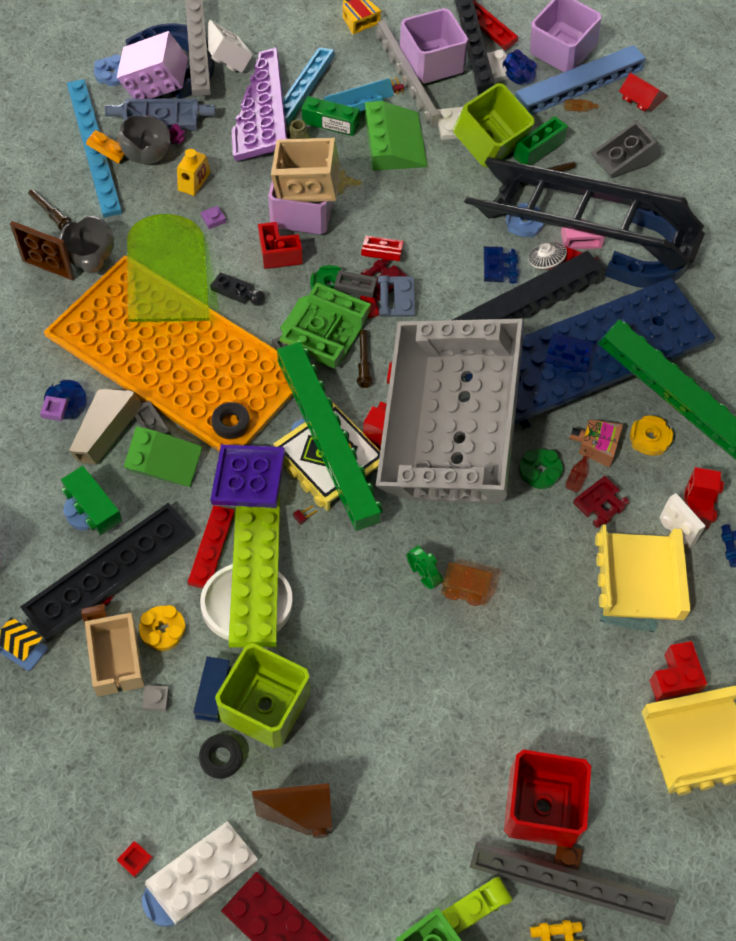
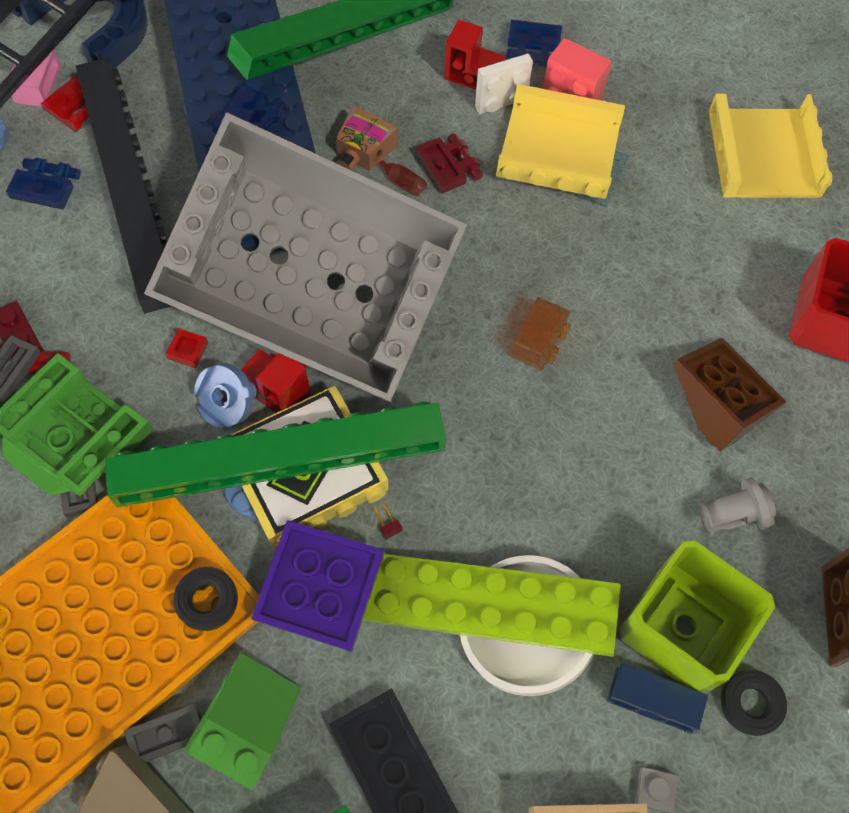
camera: 80 degrees left, 5 degrees up
yellow plate [139,605,186,651] -> none
red plate [187,505,235,589] -> none
dark brown pin [357,330,373,388] -> none
sand blue plate [378,275,415,317] -> none
green plate [406,545,444,590] -> none
dish [528,242,567,269] -> none
yellow plate [629,415,673,456] -> none
red brick [649,641,707,702] -> none
none -> medium blue plate [194,363,256,428]
none -> coral brick [543,38,612,100]
none -> reddish brown slope [673,338,786,452]
none -> light grey piece [700,477,776,535]

